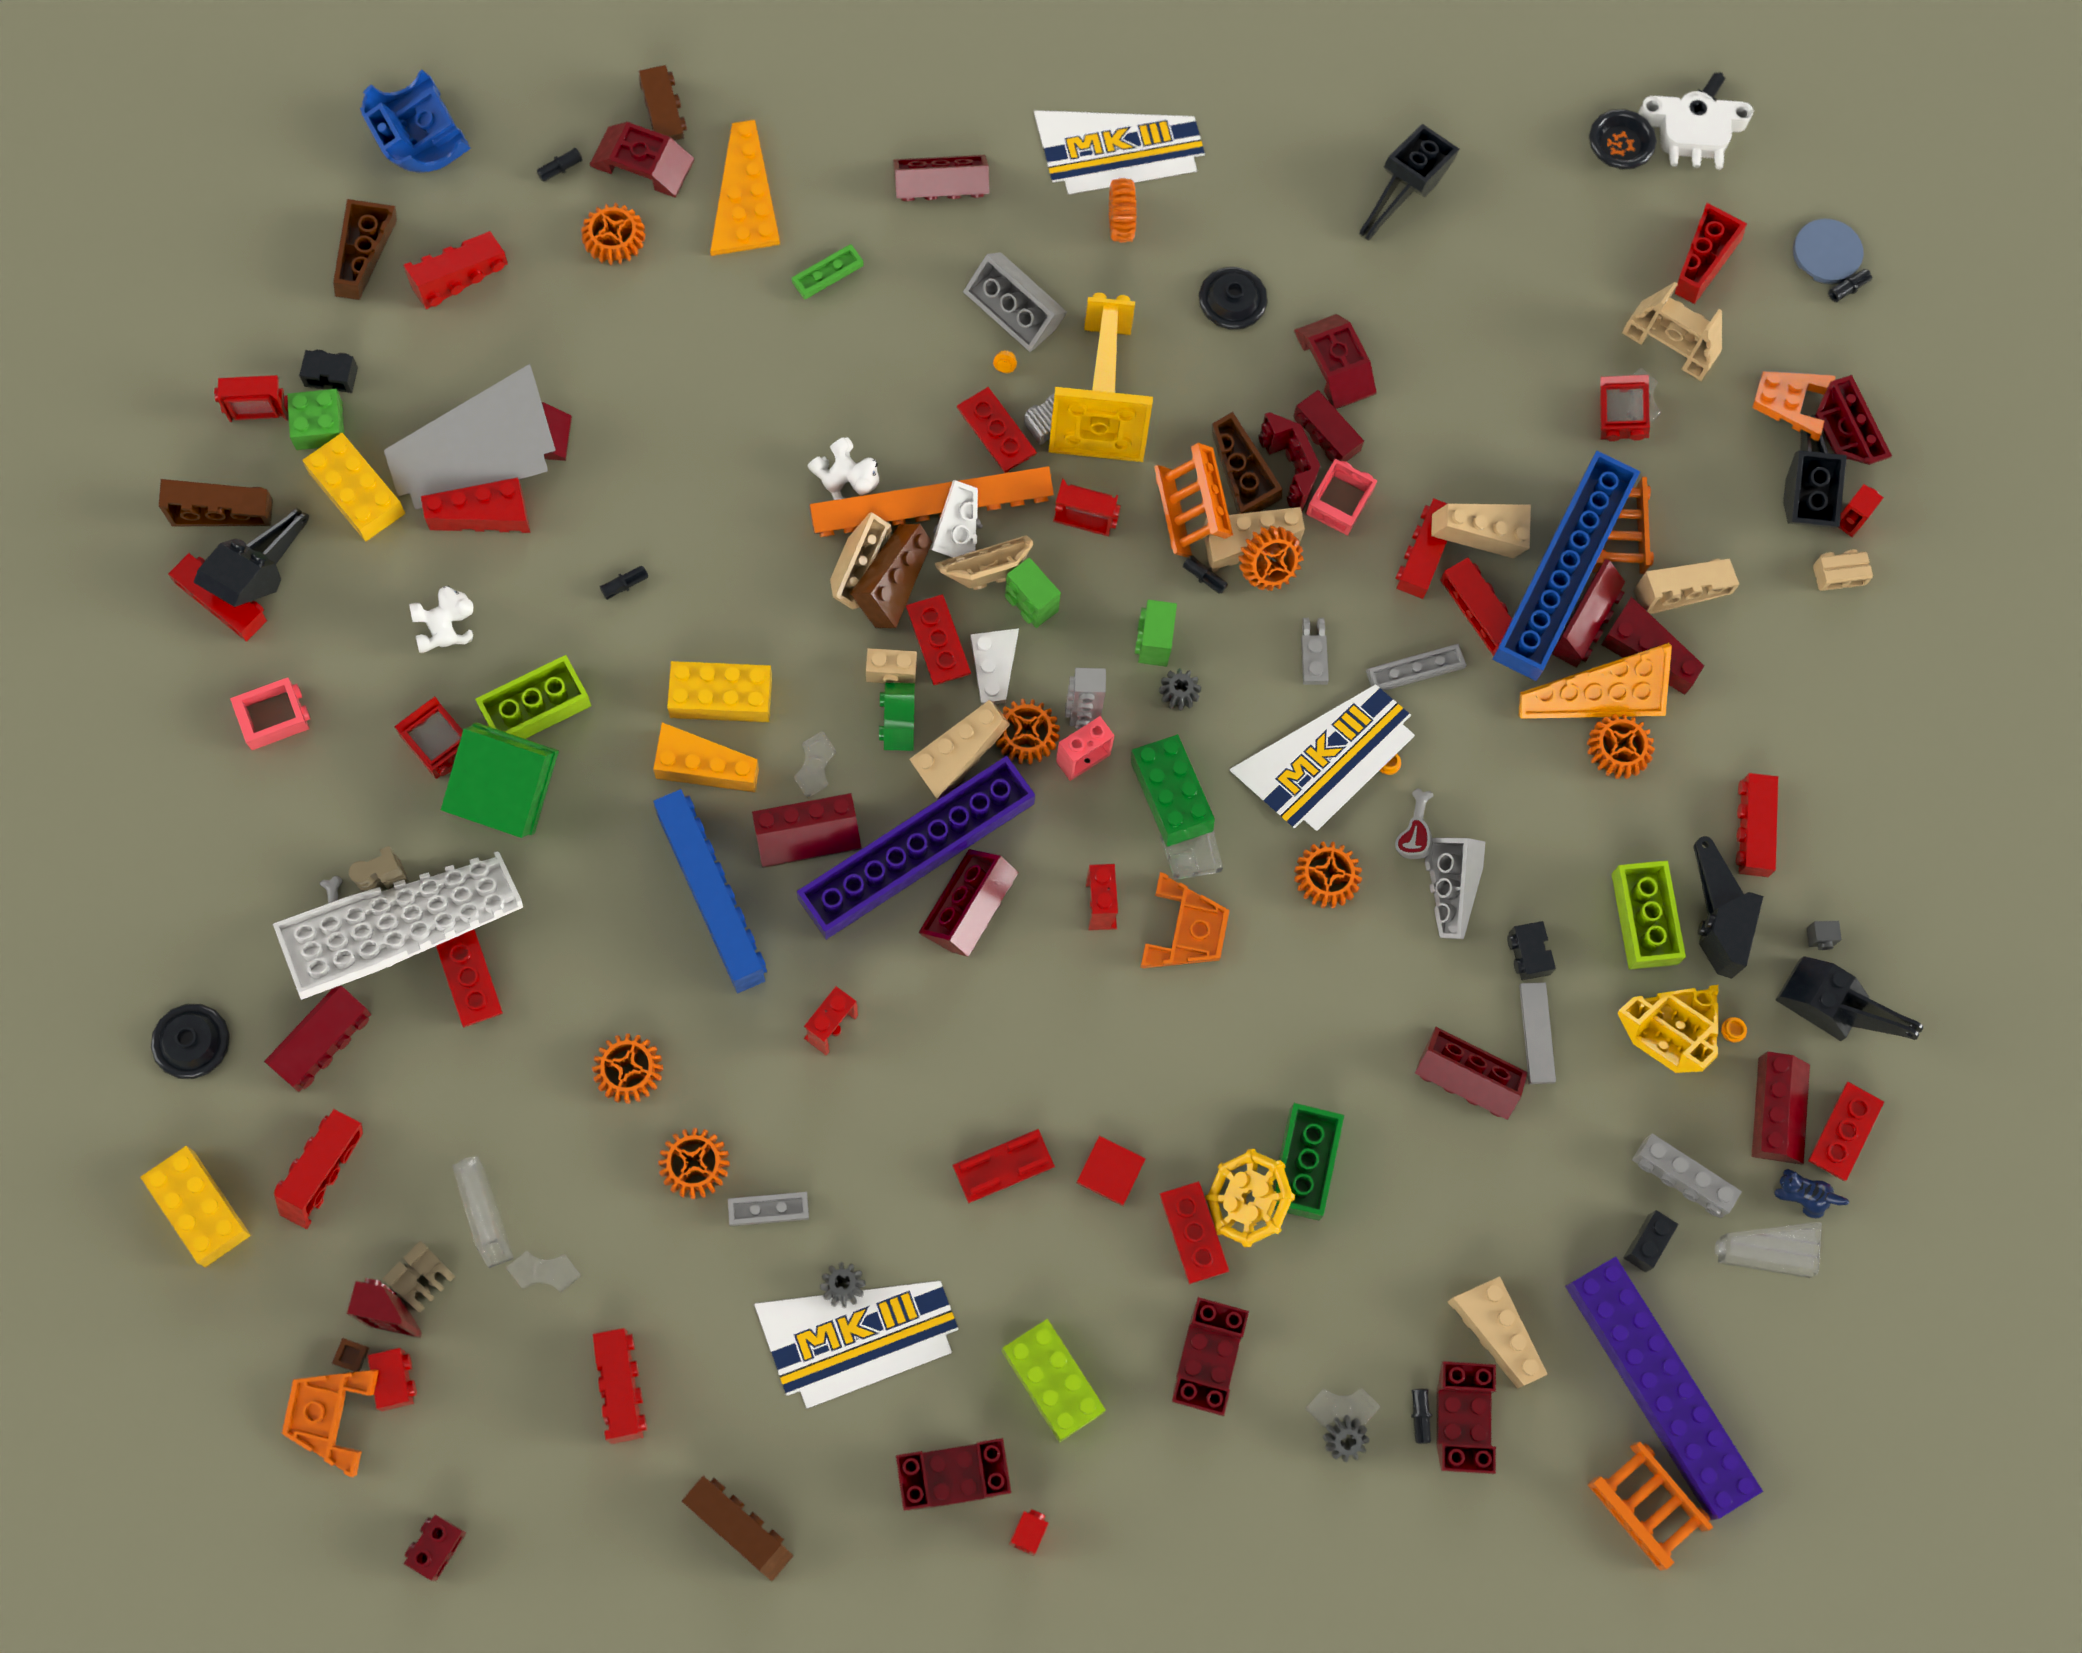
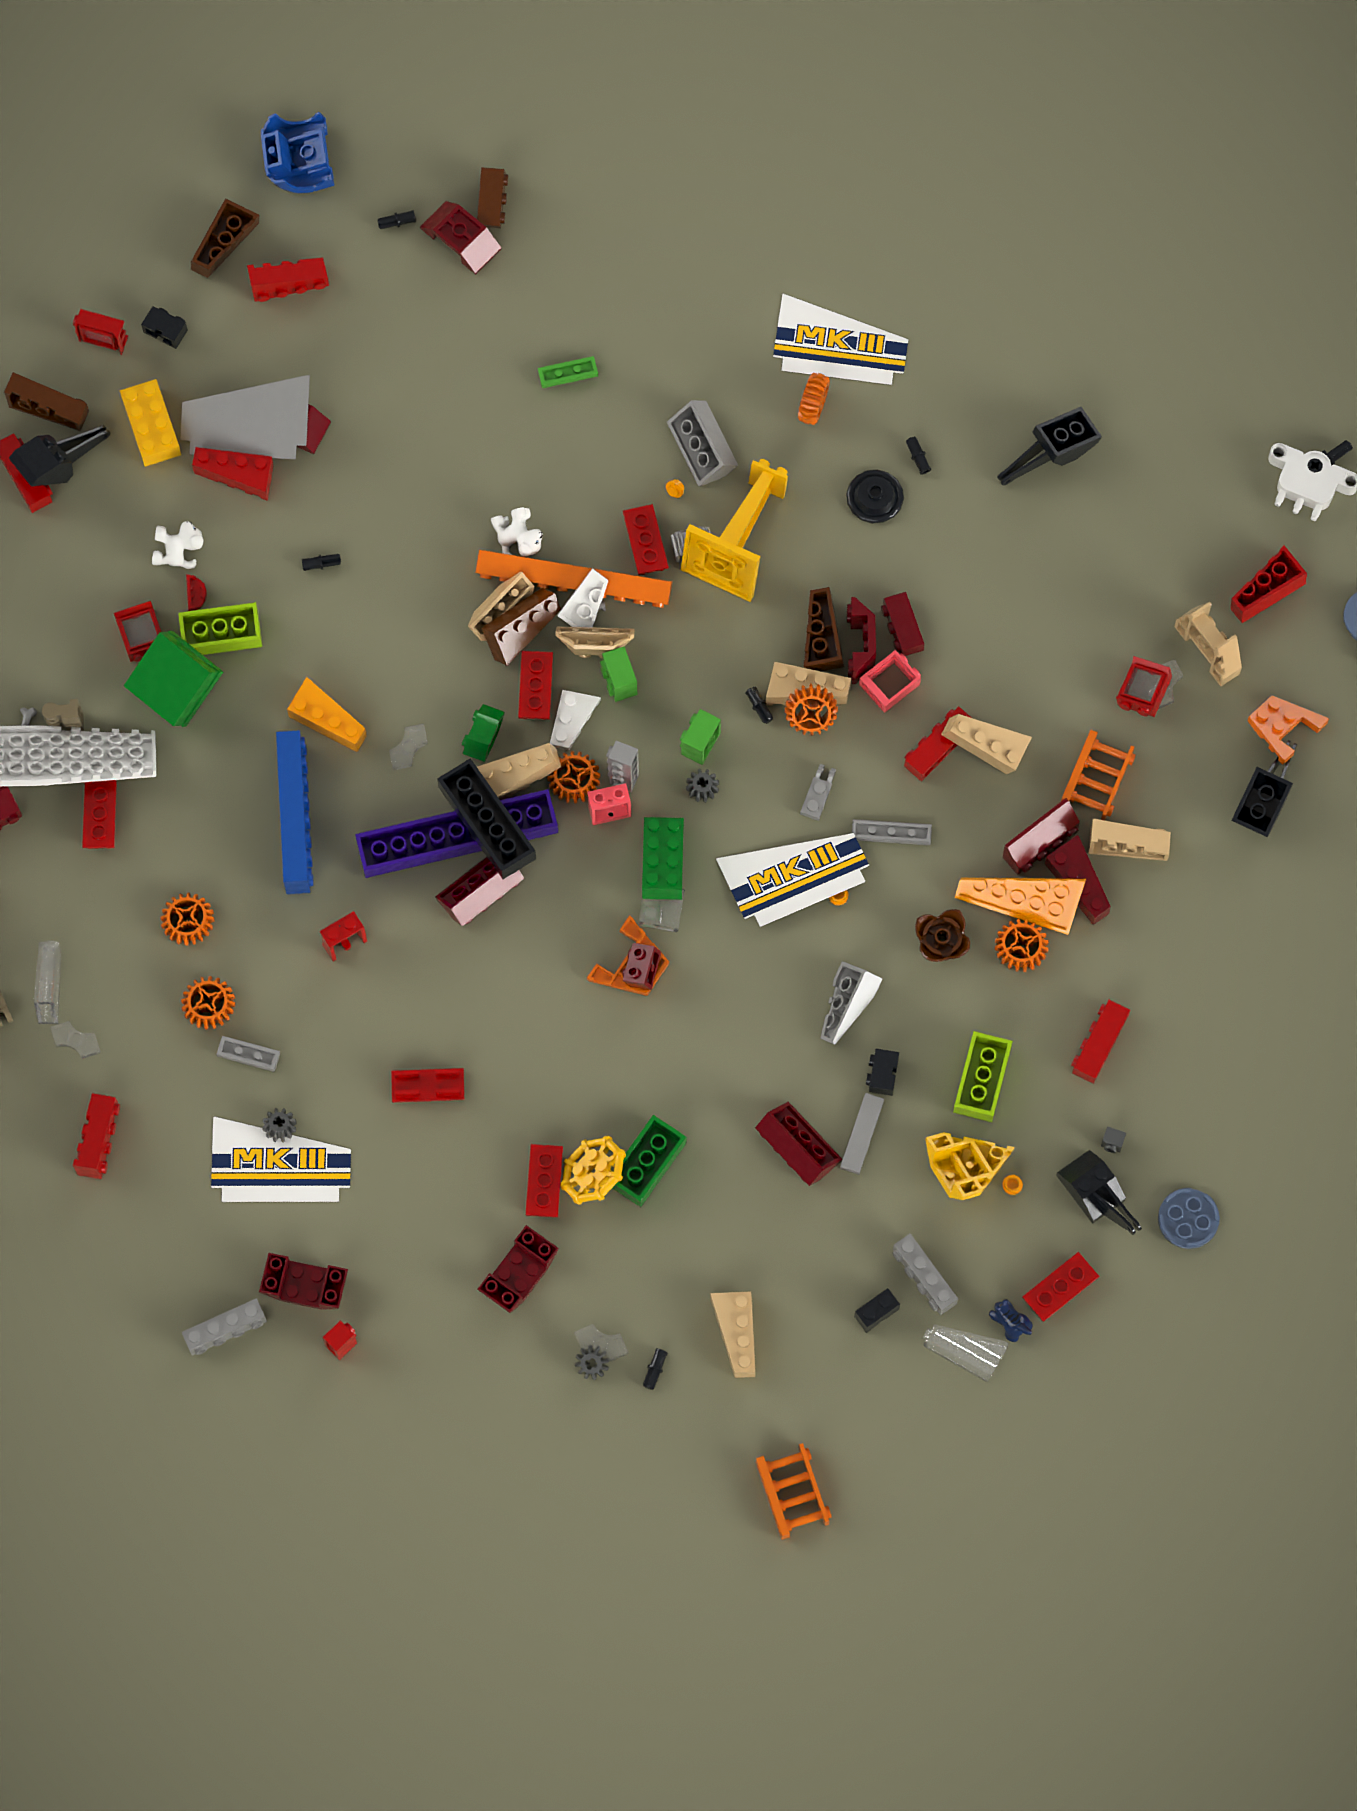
camera: 30 degrees right, 0 degrees up
coral window [230,677,311,750] -> none
bright green brick [287,389,345,450] -> none
orange gear [581,202,646,266] -> none
yellow brick [667,661,772,722] -> none
reddish brown wedge [682,1476,794,1581] -> none
light orange wing [710,119,780,256] -> none
dark red slope [752,793,862,868] -> none
tan brick [866,648,917,684] -> none
slope [893,155,989,201] -> none
lime brick [1002,1319,1106,1443] -> none
red window [1053,478,1121,537] -> none
red tile [1076,1136,1146,1206] -> none
red window [1086,864,1118,930] -> none
orange fence [1154,443,1233,558] -> none
dark red slope [1294,314,1377,409] -> none
orange gear [1294,841,1362,909] -> none
light grey piece [1395,788,1434,859] -> none
dark red slope [1436,1361,1496,1474] -> none
red brick [1440,558,1512,656] -> none
blue brick [1492,451,1641,681] -> none
dark purple brick [1565,1256,1763,1521] -> none
black piece [1589,109,1657,170] -> none
black slope [1693,836,1764,979] -> none
dark red slope [1752,1051,1810,1165] -> none
tan brick [1813,549,1873,591] -> none
dark red wedge [1815,375,1892,465] -> none
red brick [1838,484,1884,537] -> none
none -> light grey brick [182,1298,267,1356]
none -> red tile [186,574,207,611]
none -> black brick [437,758,536,880]
none -> dark red brick [623,943,662,990]
none -> black axle [906,436,932,475]
none -> reddish brown brick [915,909,970,962]
none -> sand blue tile [1158,1188,1220,1249]

